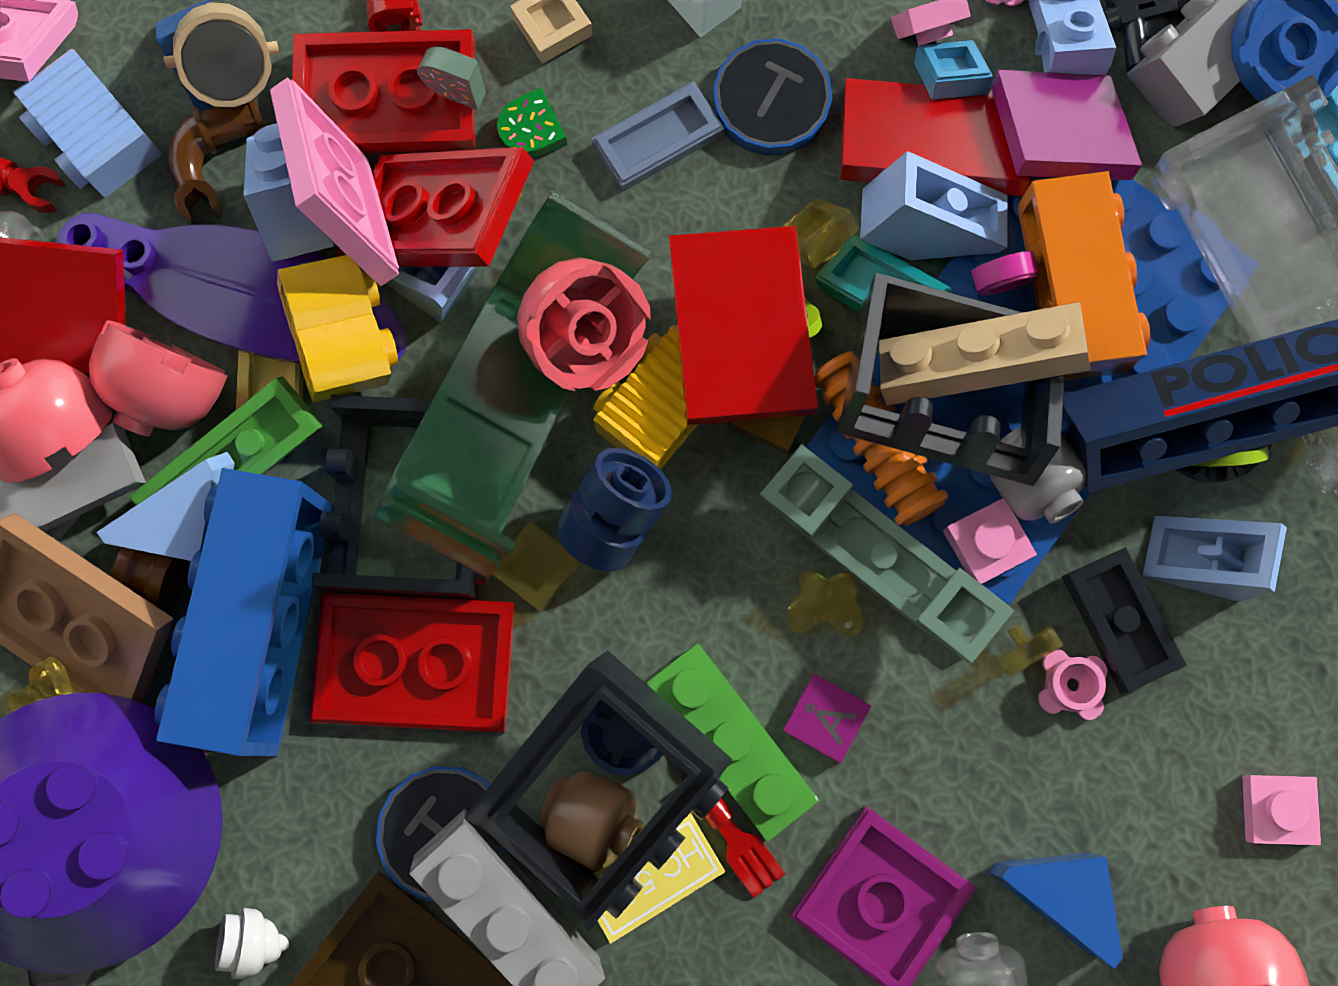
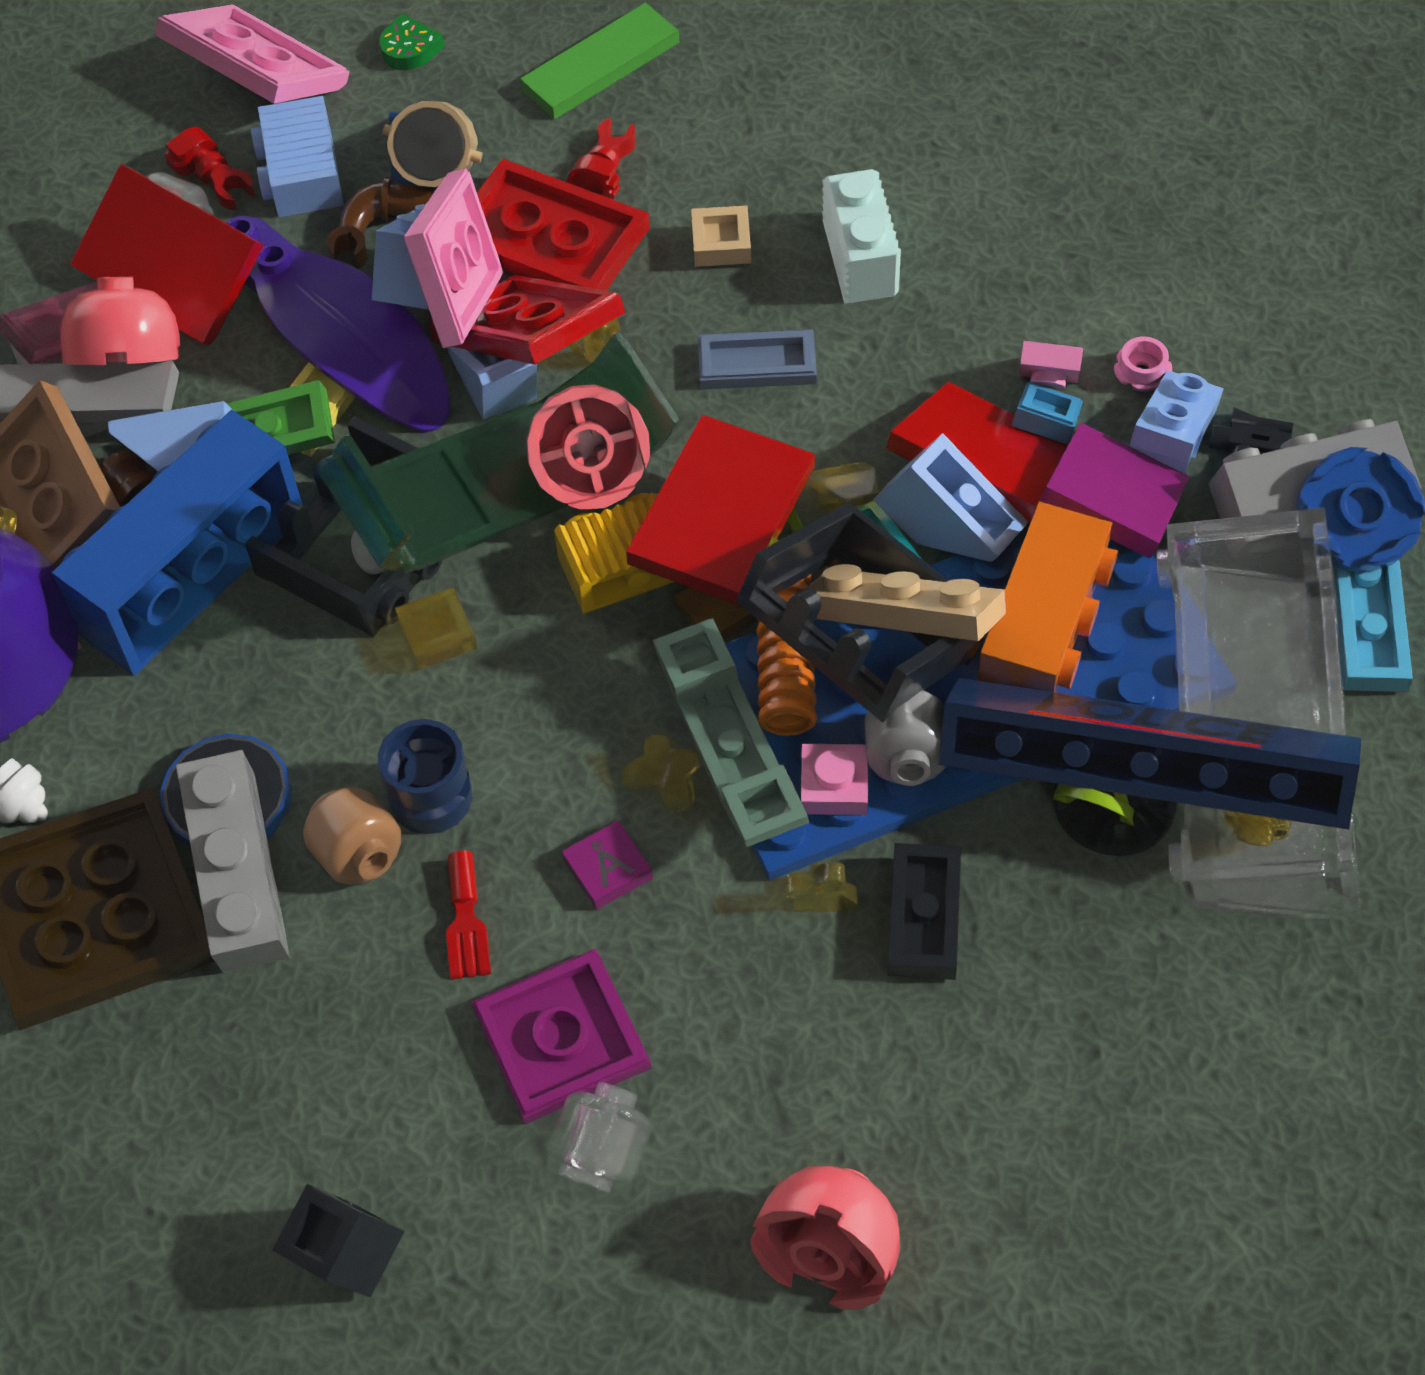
camera: 30 degrees right, 20 degrees down
coral cylinder [89,320,228,437] -> none
yellow brick [277,255,398,403] -> none
red tile [309,593,515,733] -> none
sand green tile [417,47,486,111] -> none
black window [464,650,733,931] -> none
green tile [497,87,568,159] -> none
dark blue wheel [556,448,672,572] -> none
light yellow tile [592,812,725,944] -> none
bright green plate [647,643,819,842] -> none
black tile [713,38,832,156] -> none
dark pink tile [971,251,1040,296] -> none
blue slope [989,853,1123,969] -> none
bright pink plate [1038,650,1108,720] -> none
light blue slope [1142,516,1287,602] -> none
bright pink plate [1242,775,1321,845] -> none

